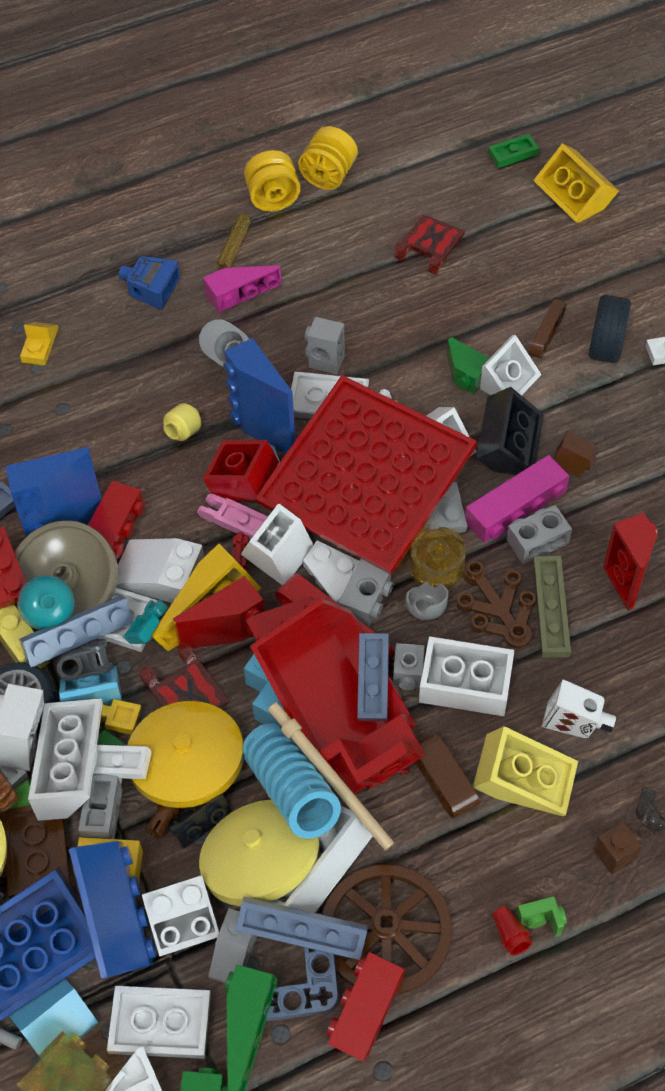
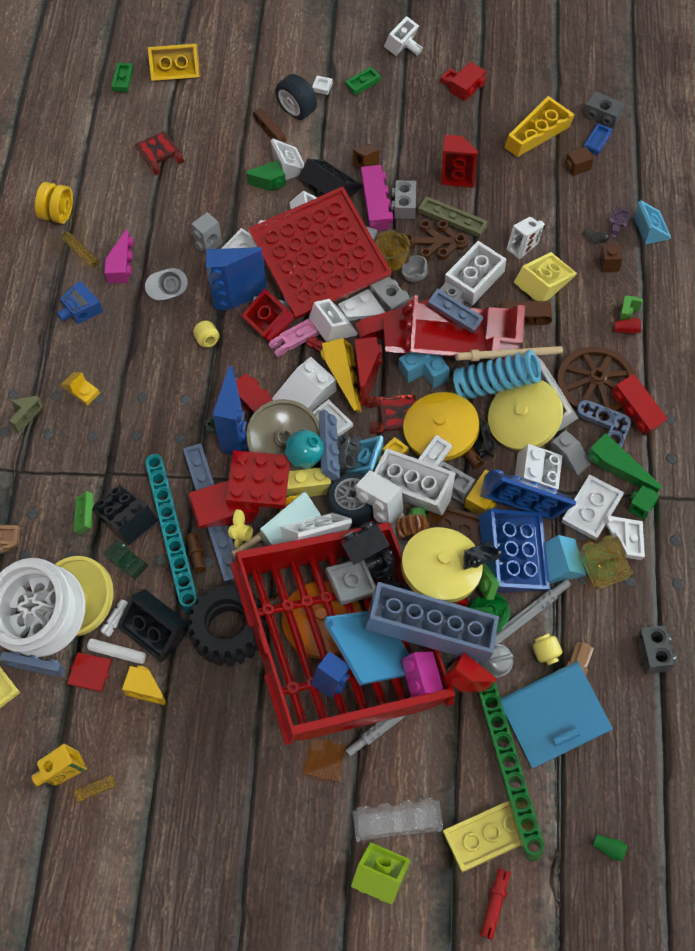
camera: 60 degrees left, 5 degrees up
teal plate [123,599,168,644] -> none
sand blue plate [235,896,367,960] -> none
yellow wheel [298,126,358,190] -> none

